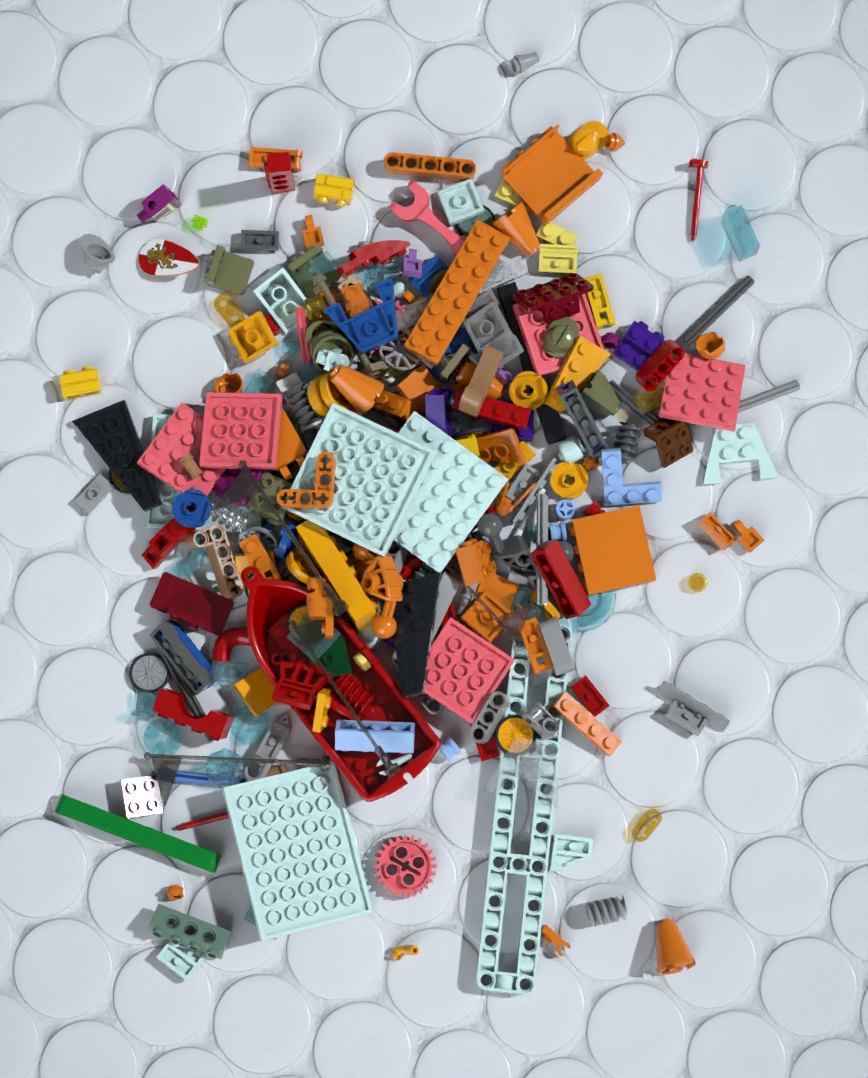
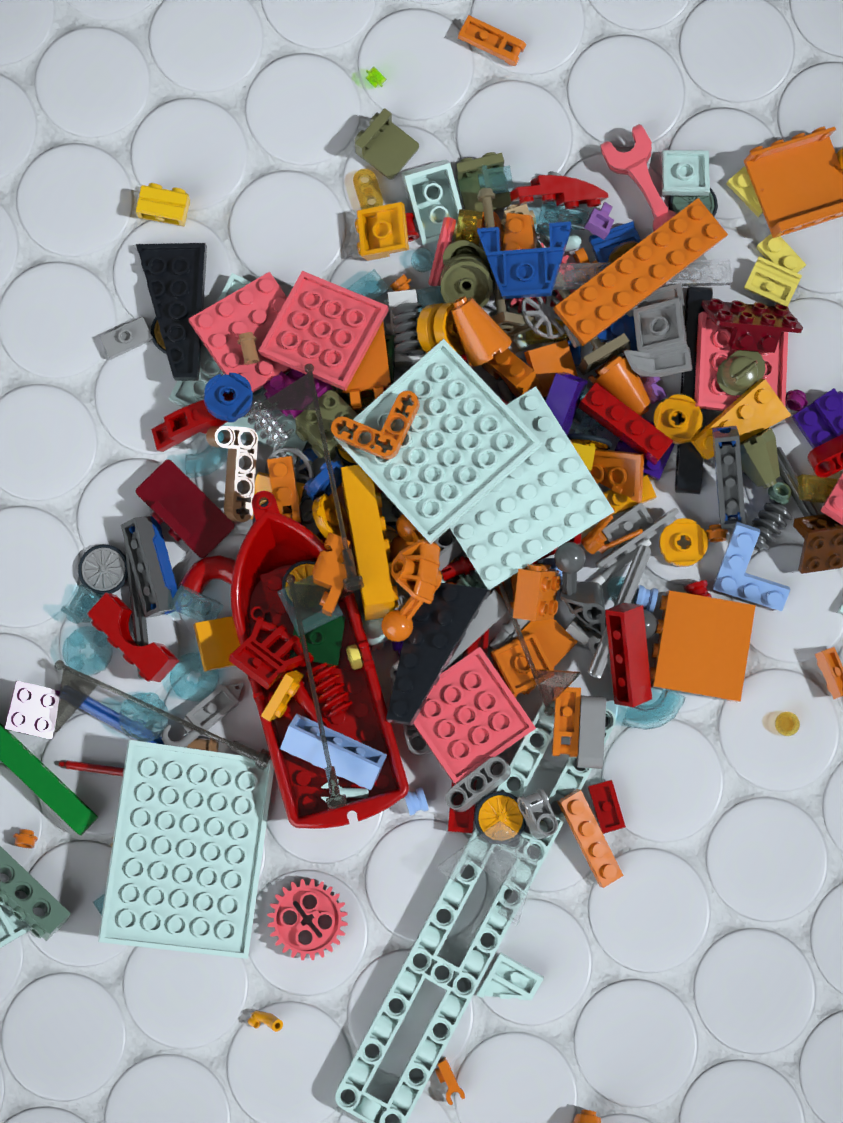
camera: 15 degrees right, 0 degrees up
light grey piece [80,234,115,274] -> none
magenta torso [137,184,182,224] -> none
shield [138,239,200,276] -> none
orange hair [214,372,243,393] -> none
dark grey plate [240,230,279,251] -> none
red brick [263,152,295,193] -> none
orange plate [302,215,325,249] -> none
yellow brick [313,174,355,207] -> none
light aqua hips [316,348,350,371] -> none
orange beam [384,152,476,181] -> none
medium nougat beam [458,345,505,417] -> none
orange cone [491,202,540,256] -> none
light grey cone [510,52,539,73] -> none
clear light blue bracket [511,589,541,621] -> none
light orange plate [530,588,561,619] -> none
light blue wheel [555,499,575,520] -> none
light aqua head [557,436,586,464] -> none
yellow plate [584,273,615,329] -> none
light grey piece [585,895,627,927] -> none
clear yellow beam [632,809,662,842] -> none
light grey bracket [657,681,730,736] -> none
none -> sand green plate [768,482,791,505]

